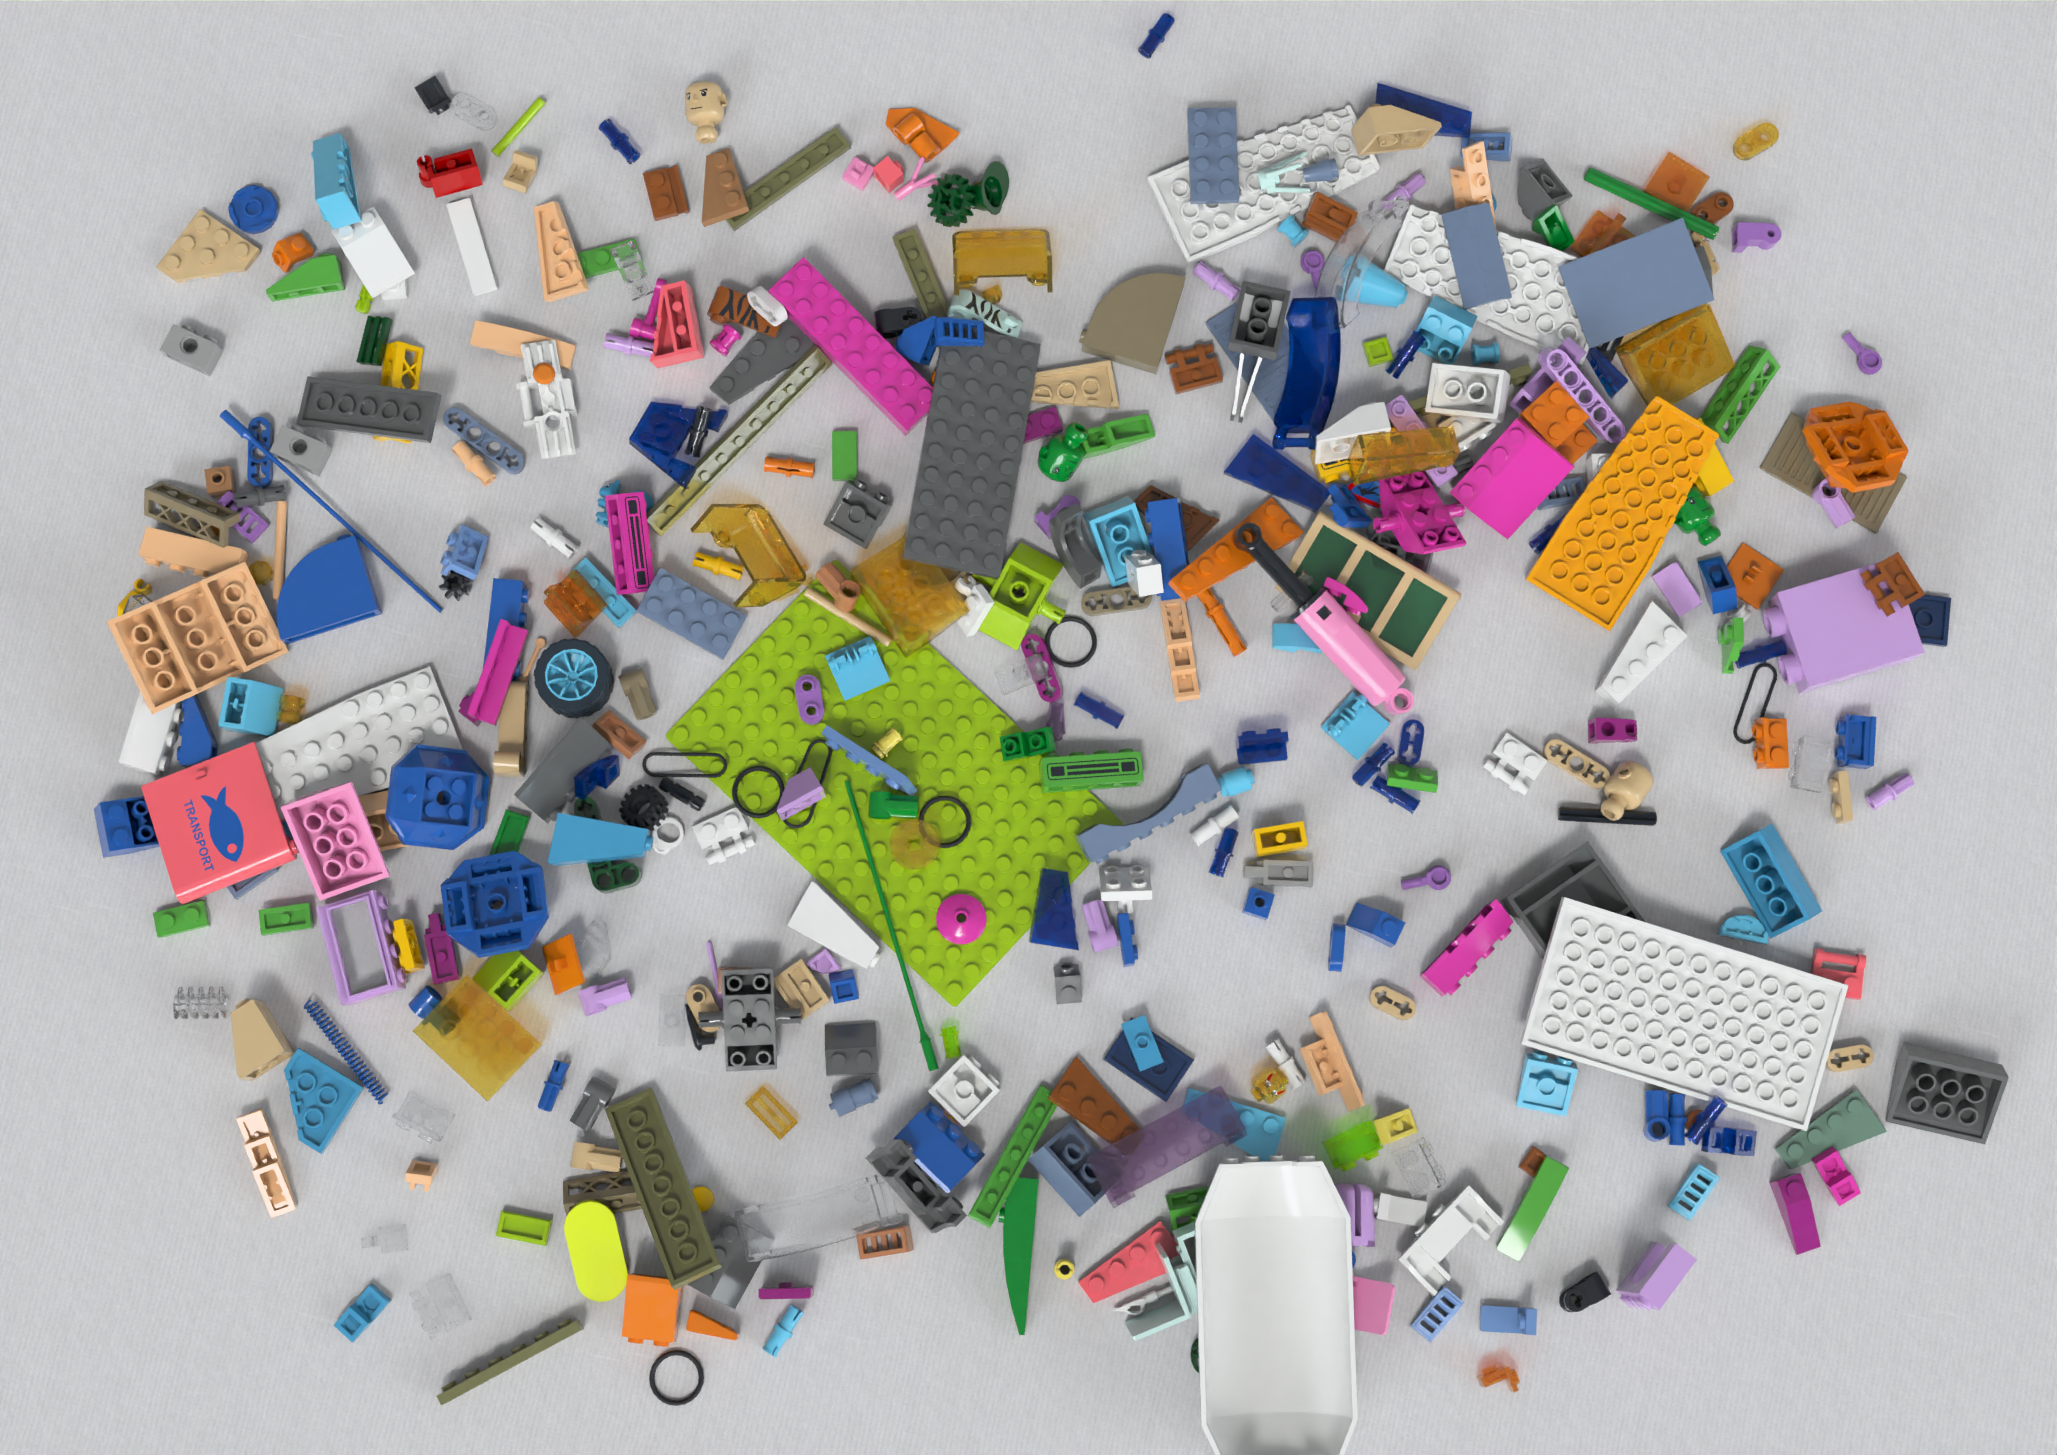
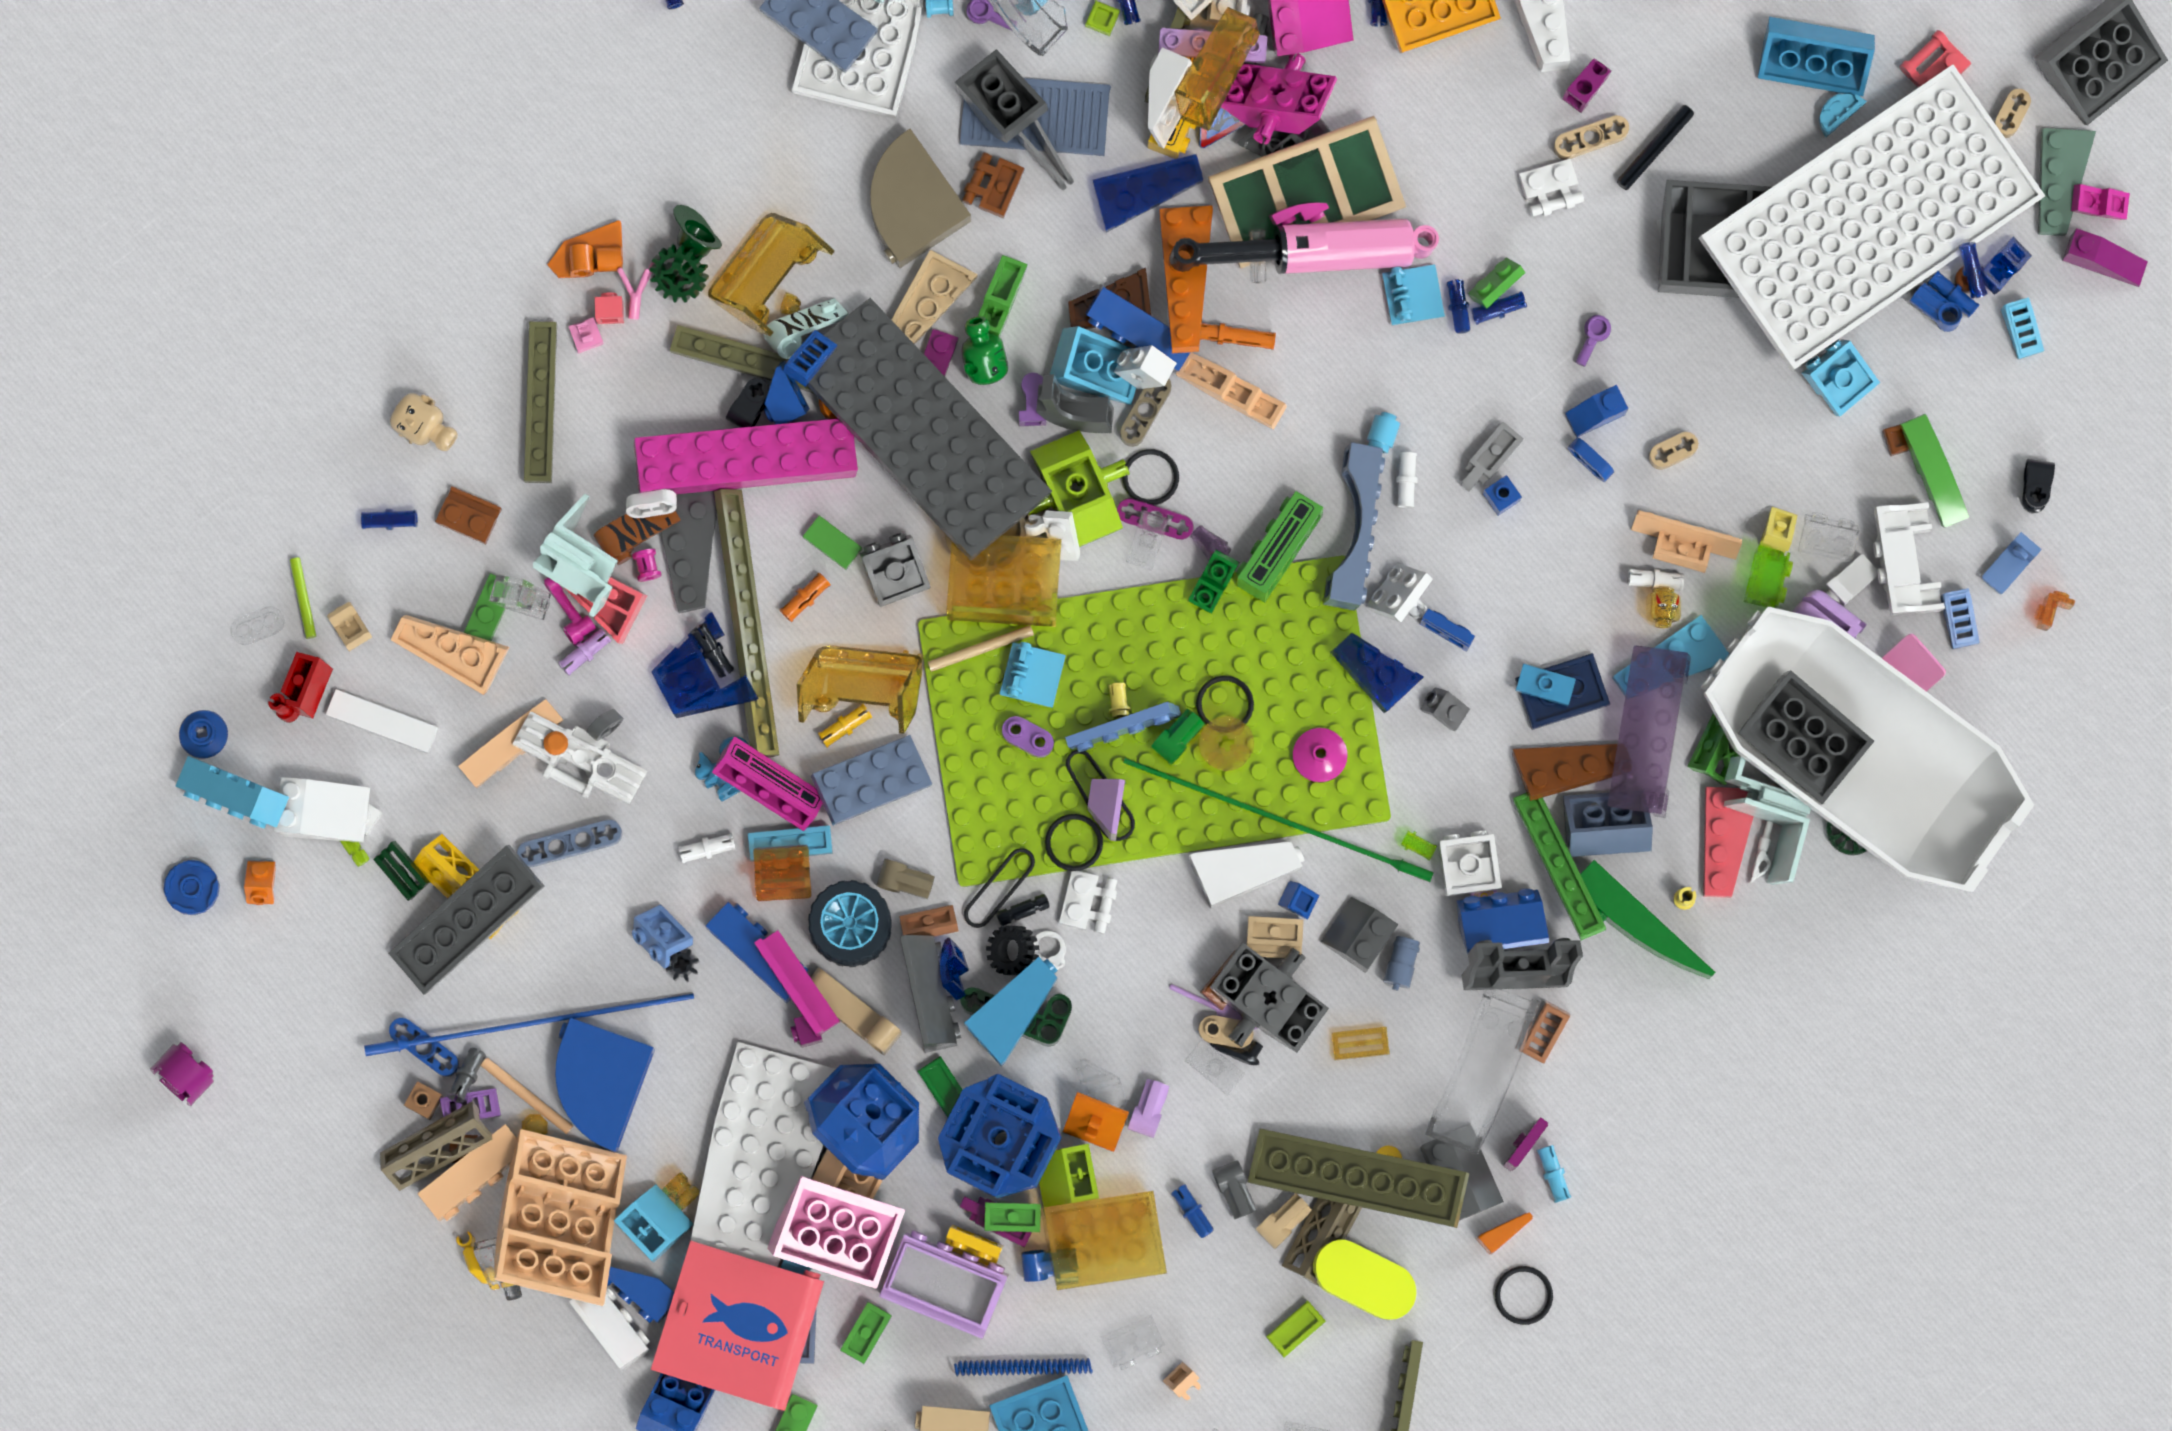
camera: 50 degrees left, 0 degrees up
tan plate [156,209,261,283] -> none
light grey brick [160,324,223,377] -> none
bright green slope [266,253,345,302] -> none
light grey brick [269,425,332,477] -> none
black bracket [414,75,452,115] -> none
light nougat pin [452,441,496,486] -> none
light nougat hinge [518,638,546,682] -> none
orange slope [622,1273,683,1347] -> none
medium nougat wing [702,148,750,227] -> none
lavender tile [806,948,841,974] -> none
nougat piece [815,562,861,612] -> none
clear blue pin [1074,691,1125,729] -> none
lavender piece [1082,899,1119,953] -> none
lavender pin [1193,261,1241,301] -> none
clear blue axle [1208,827,1239,878] -> none
clear blue bracket [1235,728,1289,765] -> none
yellow brick [1251,821,1308,857] -> none
clear blue windscreen [1272,297,1341,450] -> none
medium azure slope [1272,623,1322,654] -> none
blue plate [1327,483,1372,528] -> none
clear blue beam [1397,719,1424,767] -> none
dark pink wedge [1420,899,1513,997] -> none
tan piece [1601,761,1654,821] -> none
lavender arch [1616,1242,1697,1310] -> none
none -> magenta brick [150,1042,214,1106]
none -> blue piece [179,710,228,759]
none -> light aqua piece [533,494,618,617]
none -> dark grey beam [586,709,624,741]
none -> bright green plate [984,1202,1041,1233]
none -> dark grey slope [1738,670,1874,804]

